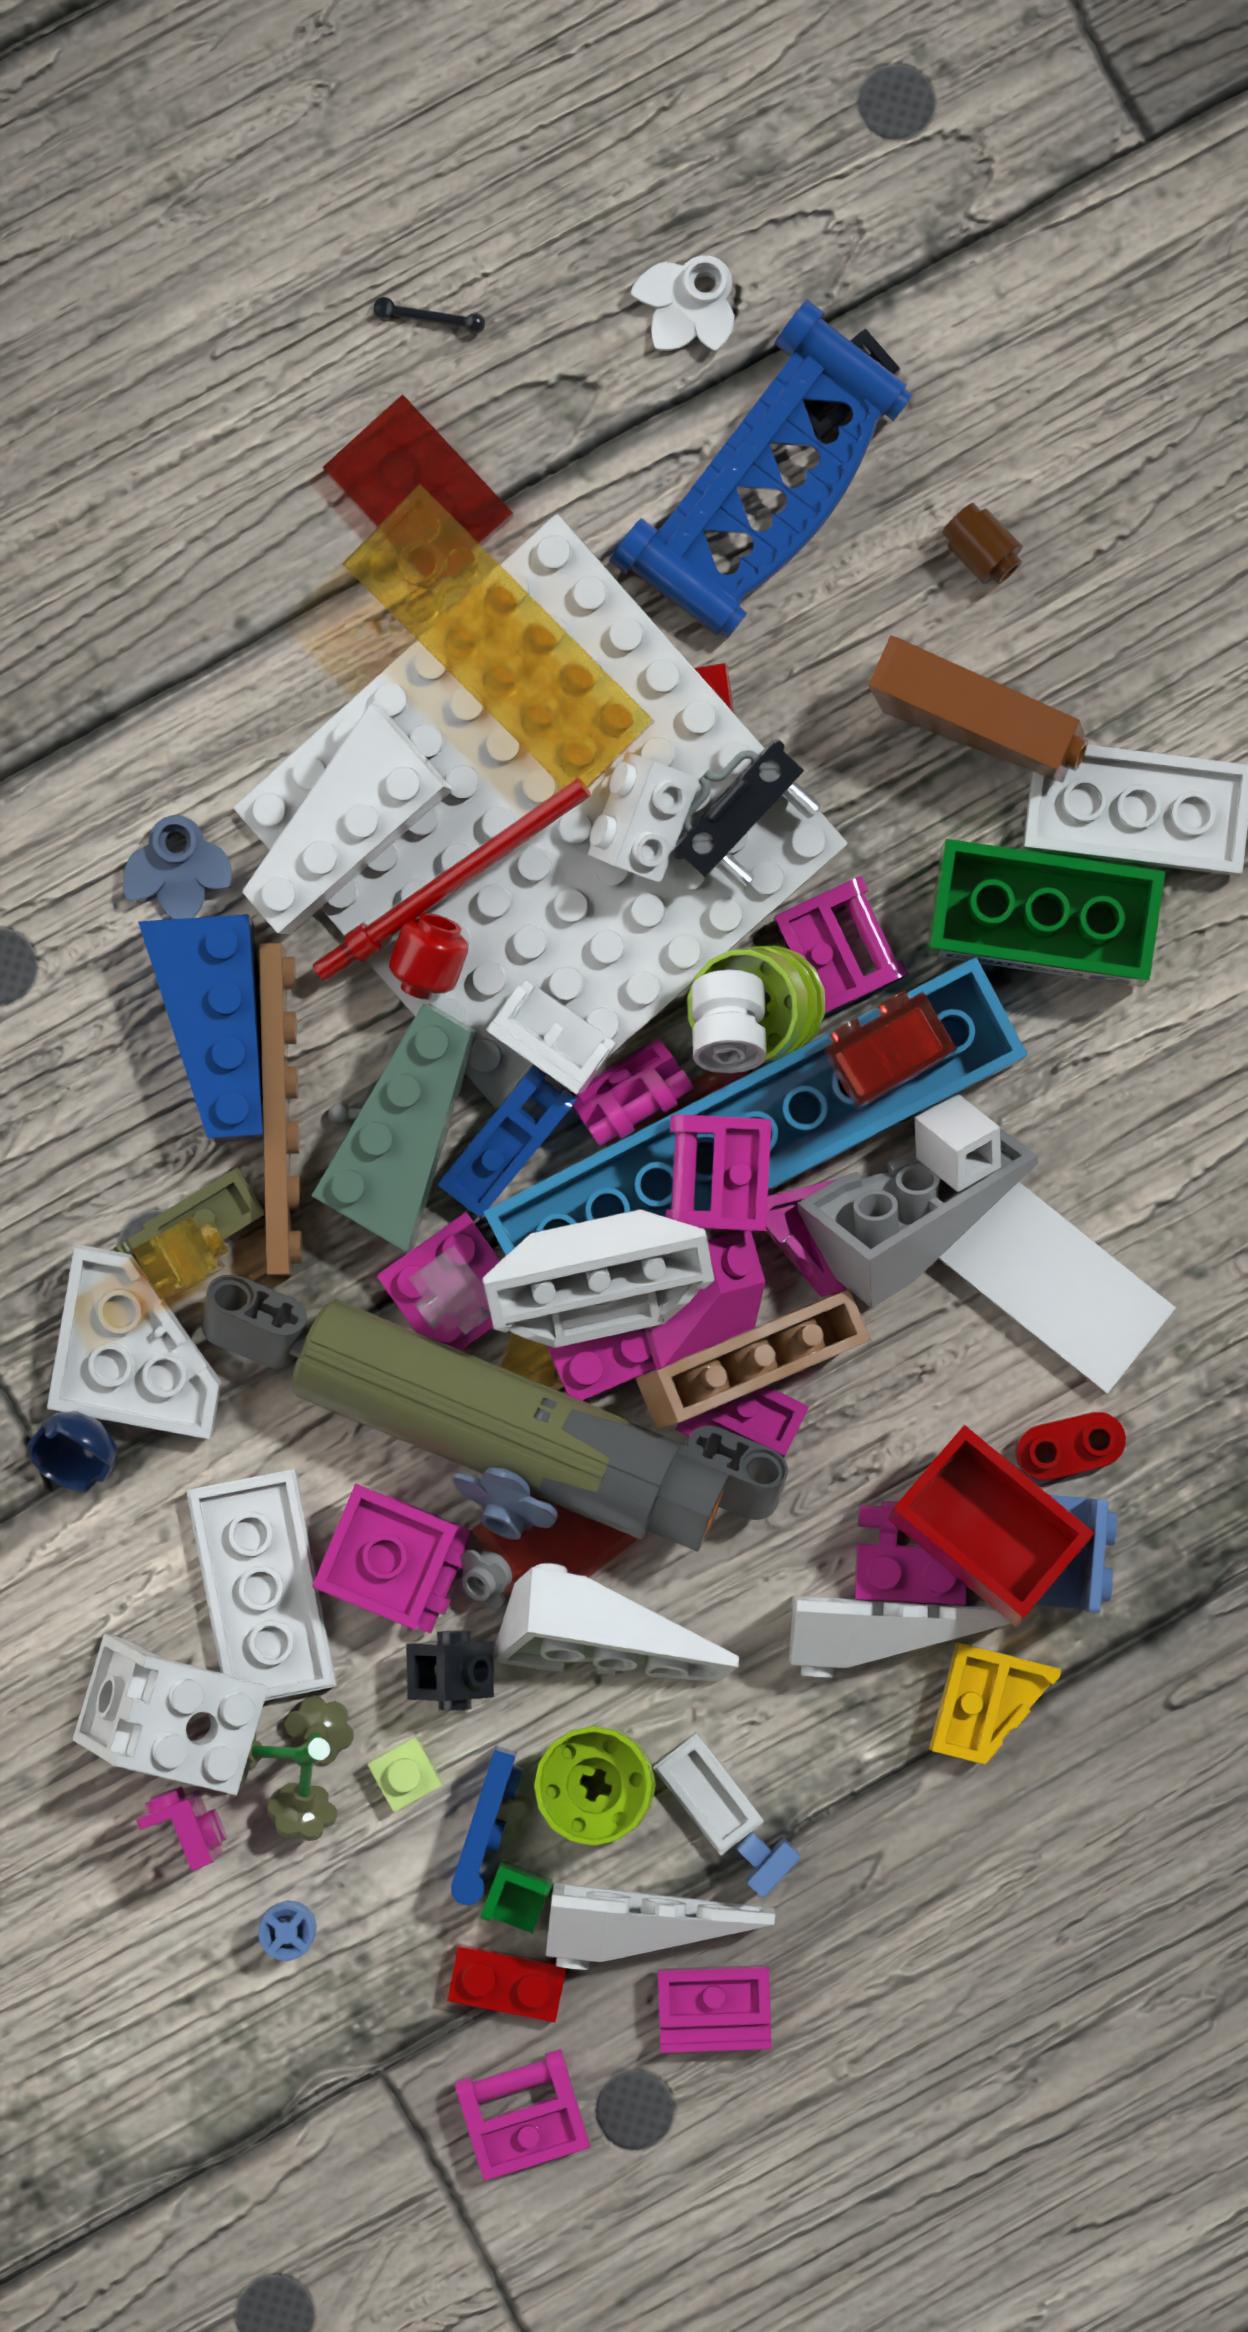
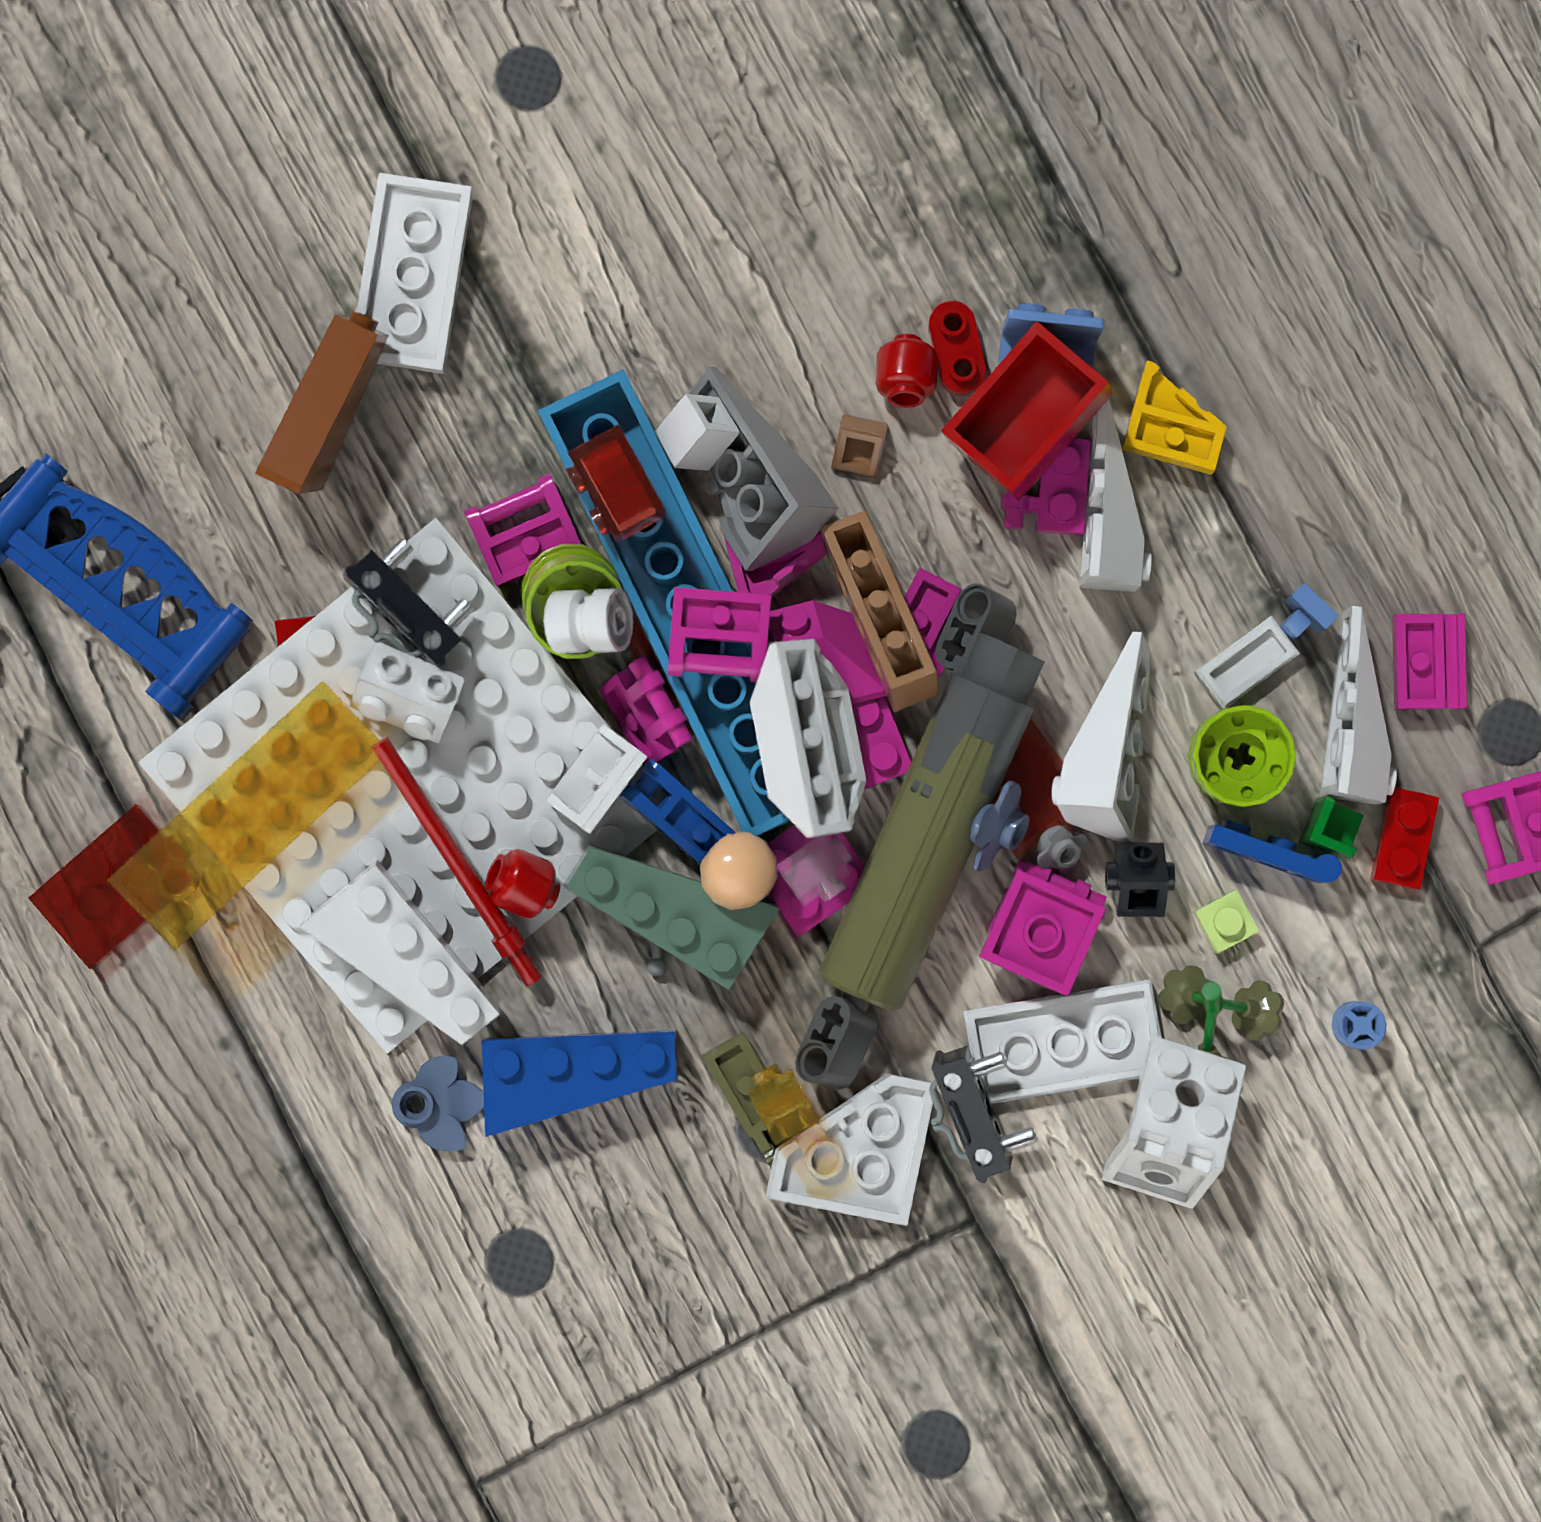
camera: 85 degrees left, 0 degrees up
dark blue hair [27,1411,118,1493] -> none
dark pink bracket [136,1786,227,1871] -> none
medium nougat plate [259,943,303,1277] -> none
clear yellow tile [501,1332,554,1388] -> none
green brick [925,839,1165,987] -> none
white tile [938,1182,1176,1394] -> none
reddish brown brick [942,503,1023,584] -> none
none -> light nougat hair [700,832,777,910]
none -> medium nougat slope [831,415,888,479]
none -> red head [875,334,937,408]
none -> black piece [929,1045,1037,1183]

